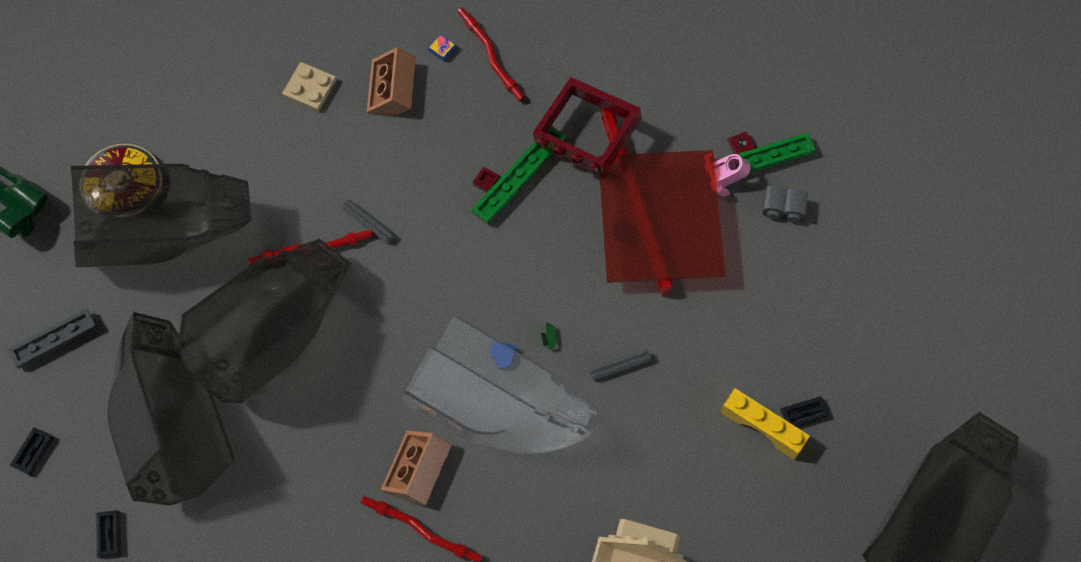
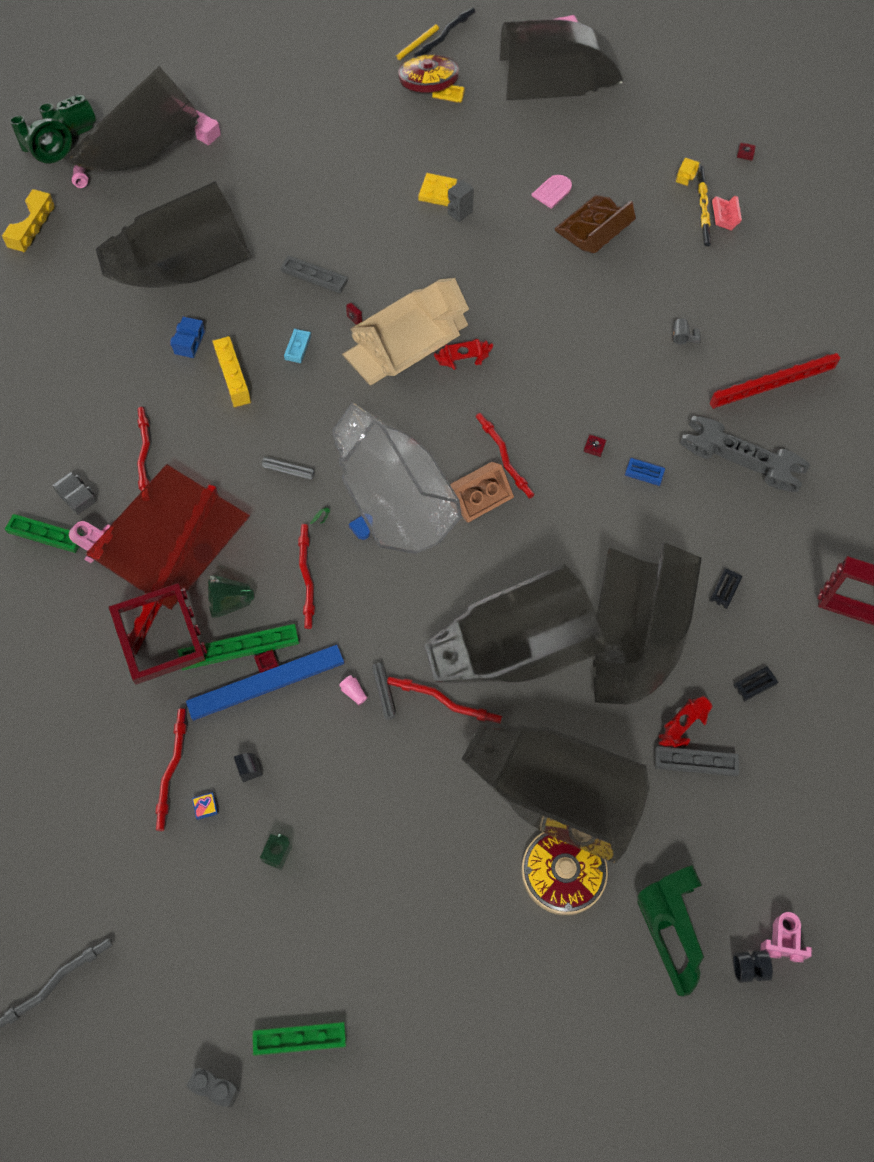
camera: 145 degrees left, 5 degrees down
tan plate [282,62,336,112] -> none
nougat slope [367,47,415,115] -> none
dark red tile [728,131,755,154] -> none
black tile [780,396,829,427] -> none
none -> red bar [137,407,150,502]
none -> blue brick [170,317,205,358]
none -> blue tile [186,645,344,721]
none -> clear green cone [208,575,254,618]
none -> black brick [233,753,263,783]
none -> clear green brick [259,833,292,870]
none -> medium azure plate [284,329,311,363]
none -> red bar [298,524,315,629]
none -> bright pink cone [339,675,367,706]
none -> red piece [658,696,713,748]

